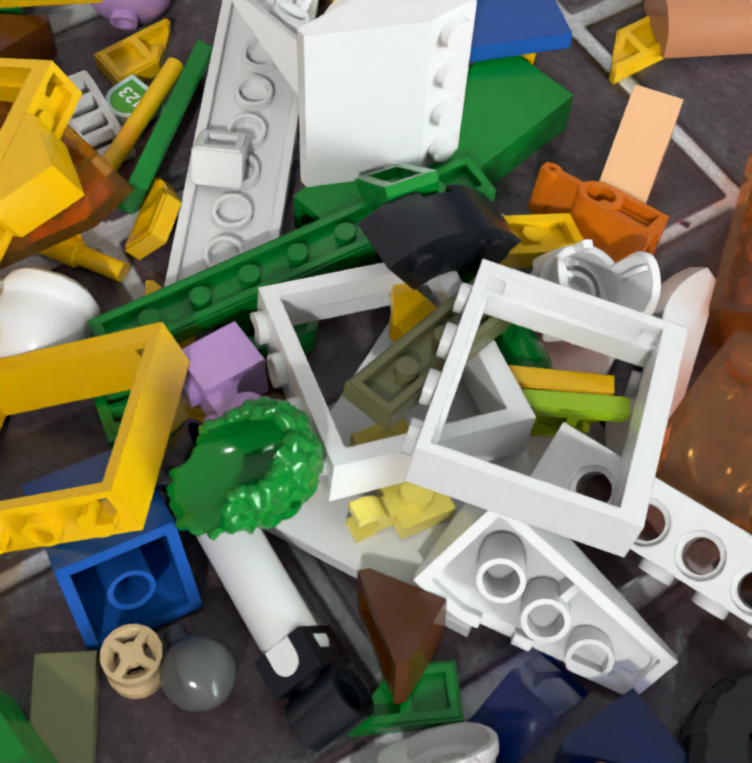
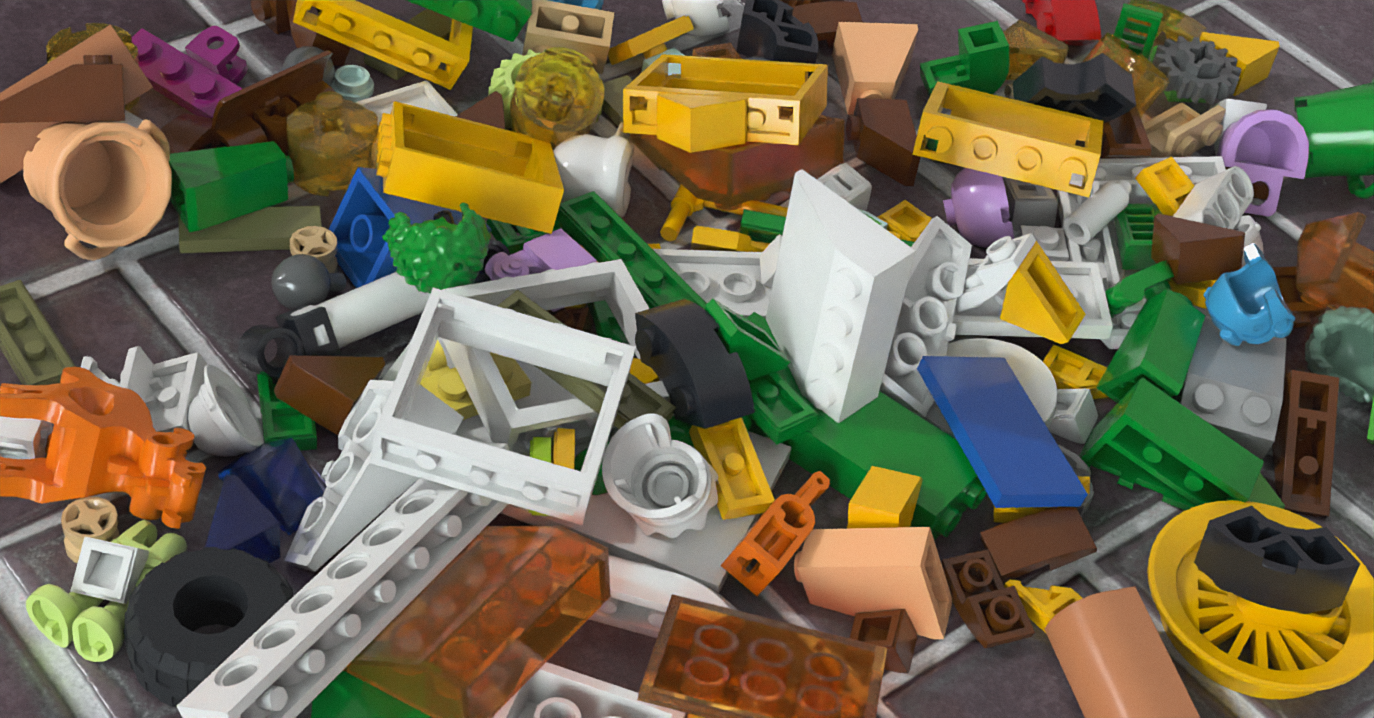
camera: 80 degrees right, 15 degrees down
none -> reddish brown slope [845,609,917,673]
none -> yellow slope [847,466,923,529]
none -> reddish brown slope [941,549,1035,648]
none -> reddish brown slope [980,507,1097,583]

